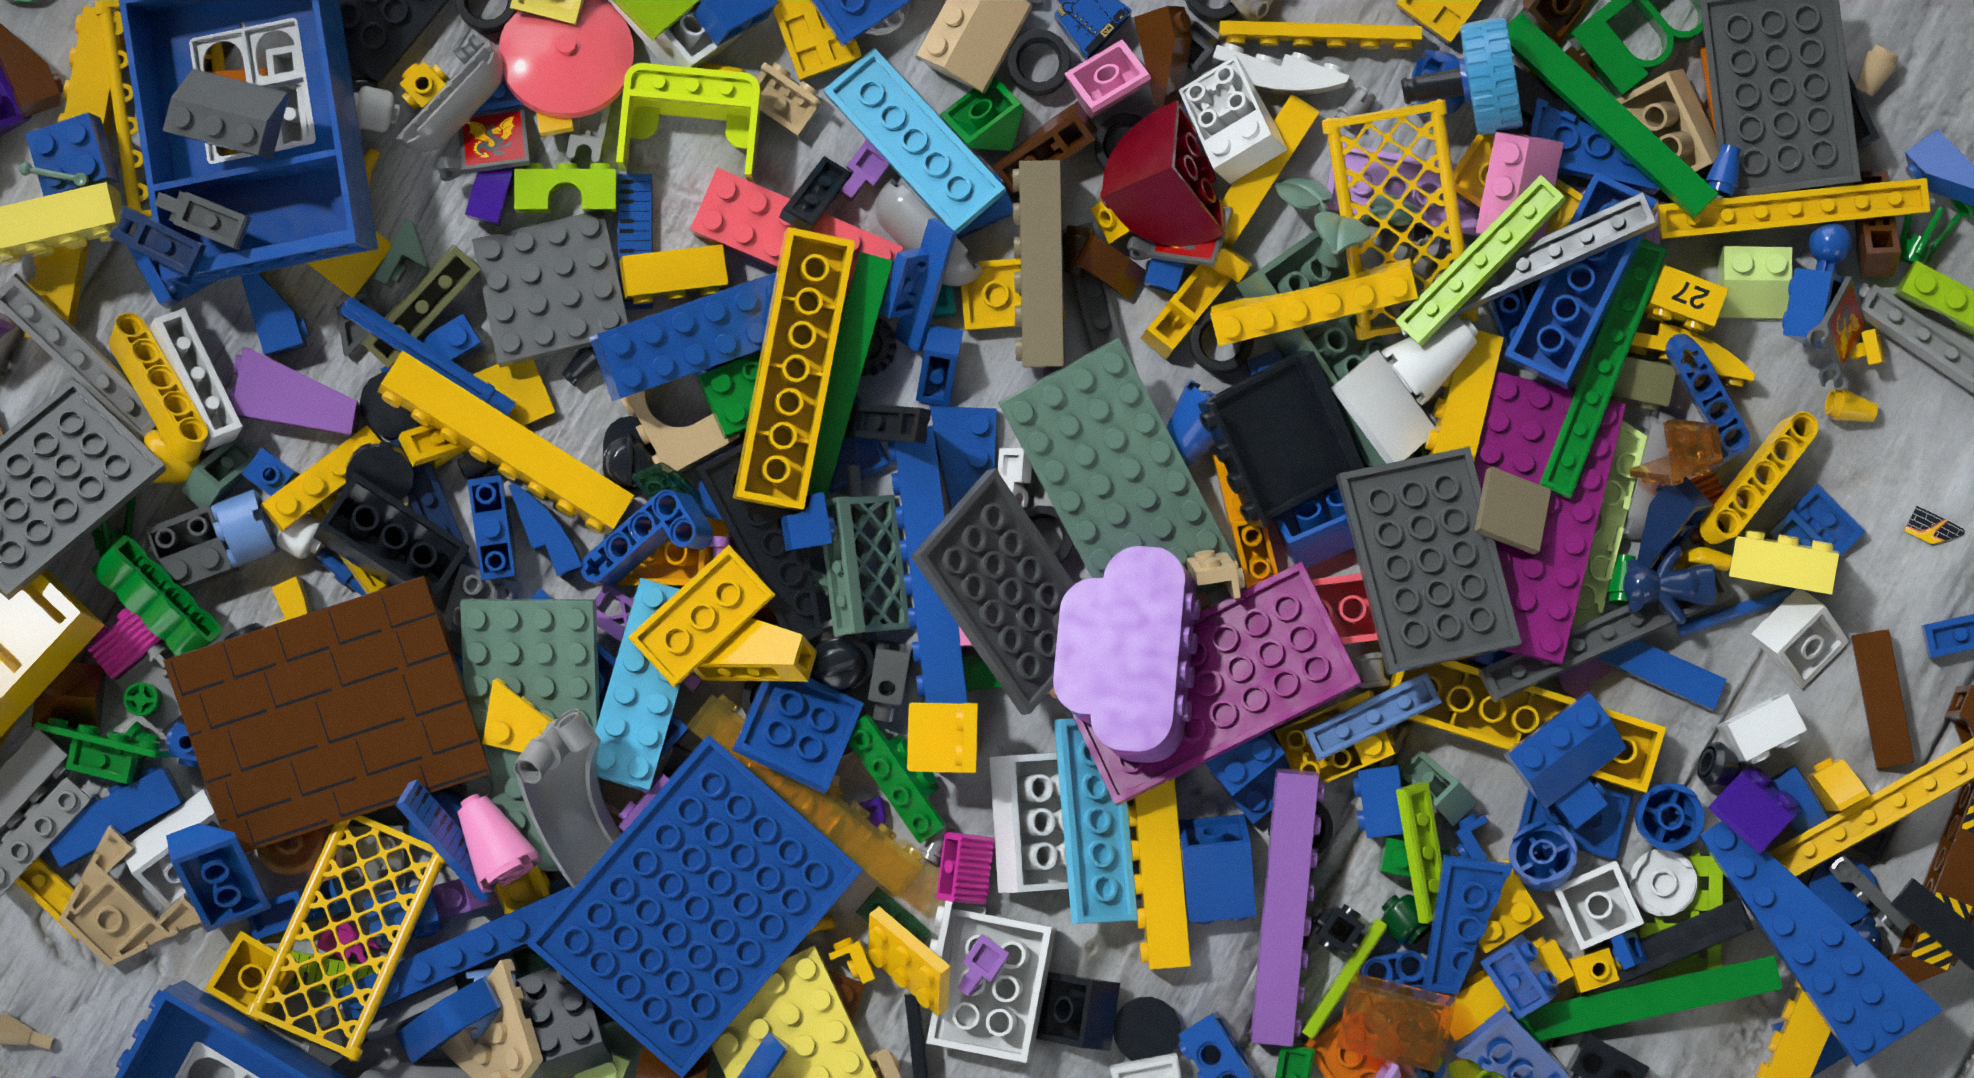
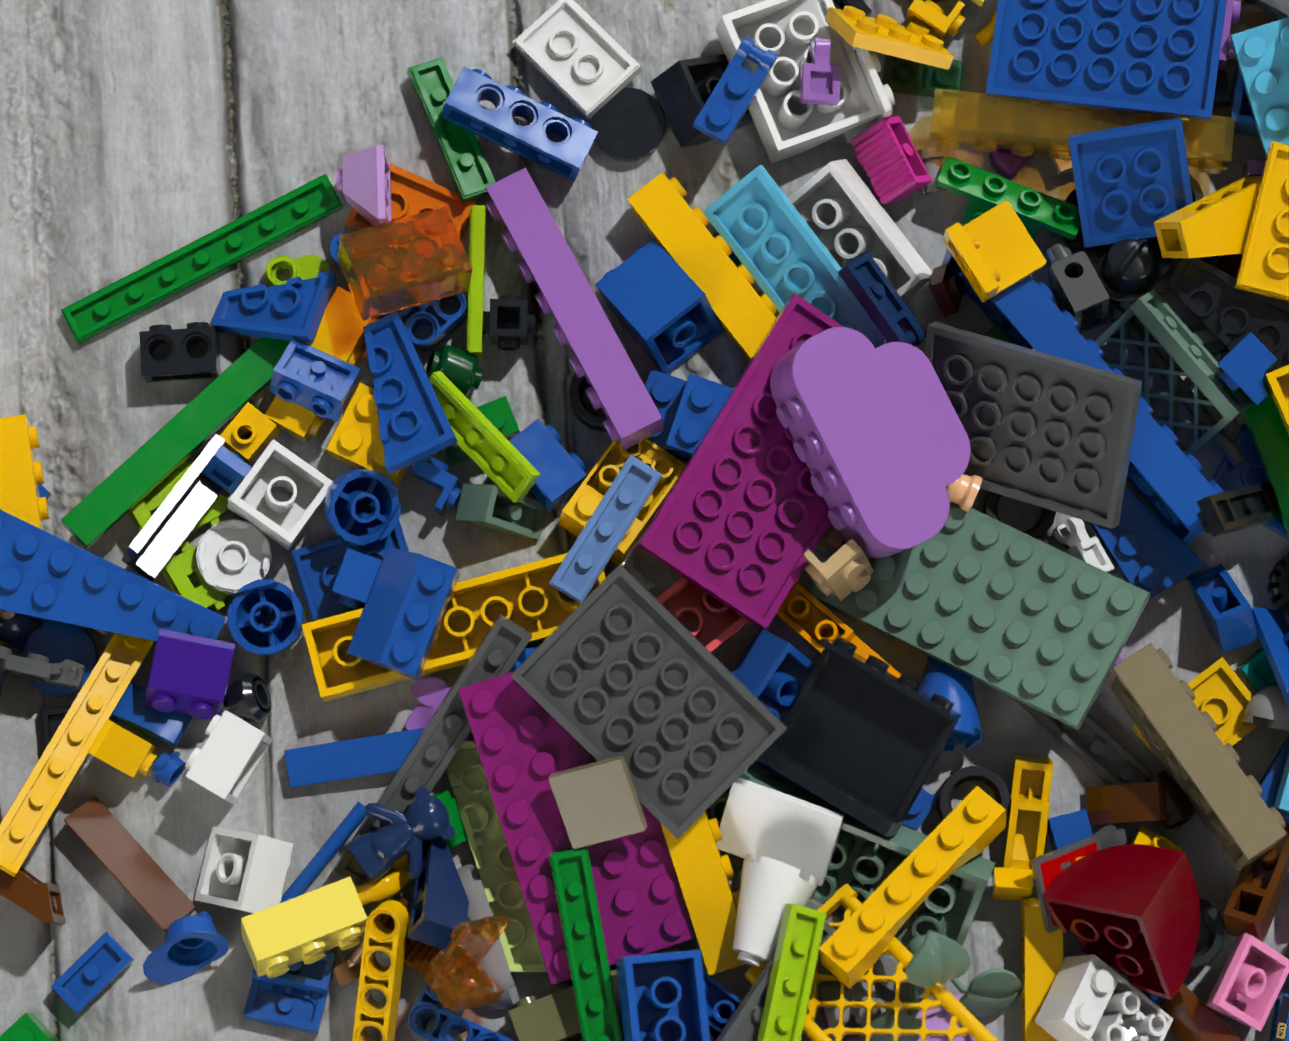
camera: 150 degrees right, 5 degrees down
none -> blue piece [143,911,229,983]
none -> blue plate [152,752,186,787]
none -> medium nougat hand [333,941,364,988]
none -> blue plate [693,36,778,145]
none -> dark blue plate [838,252,926,347]
none -> reddish brown plate [929,264,964,317]
none -> light nougat wheel [946,474,982,512]

